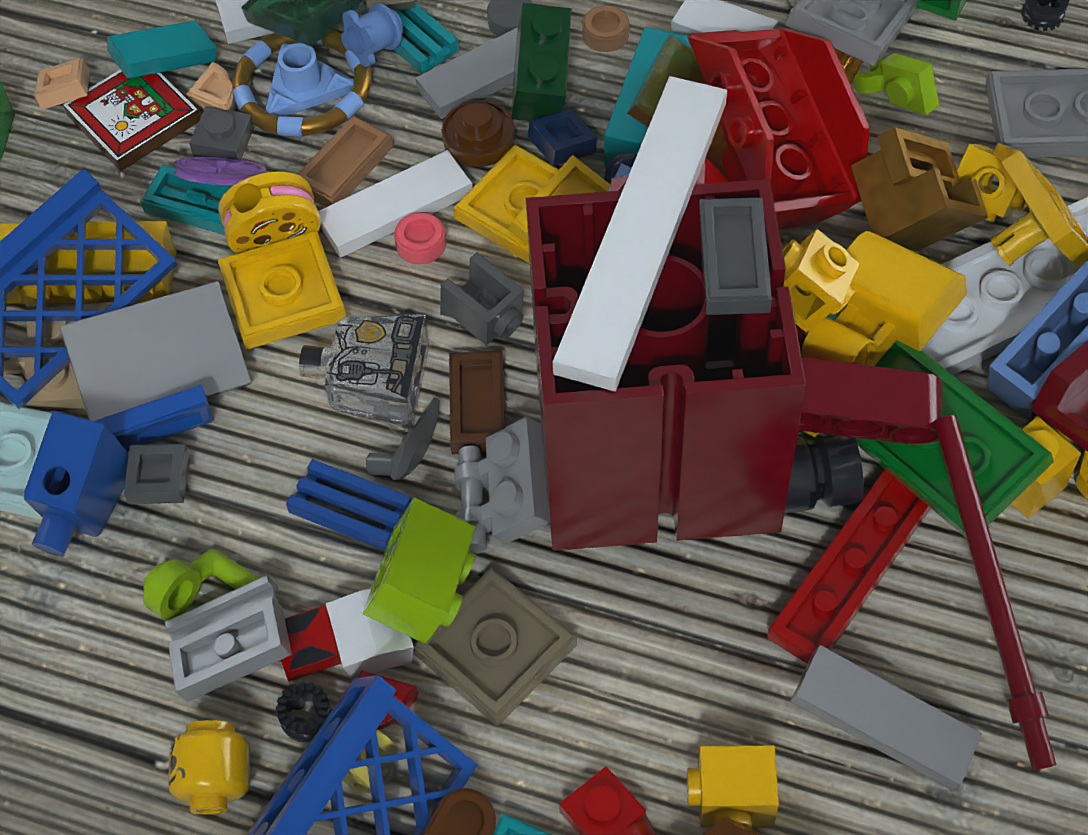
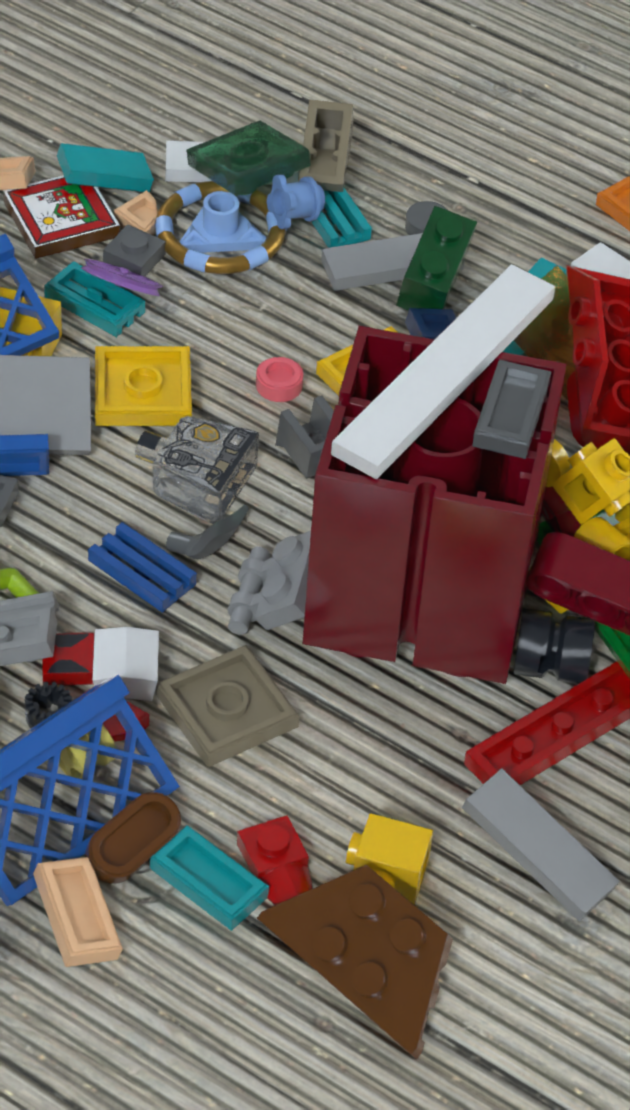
camera: 10 degrees right, 10 degrees down
yellow head [218,172,321,254] -> none
medium nougat tile [297,115,394,207] -> none
white tile [318,150,472,258] -> none
lime brick [362,497,476,644] -> none
reddish brown plate [441,100,515,167] -> none
reddish brown tile [449,351,505,455] -> none
medium nougat tile [582,5,629,52] -> none

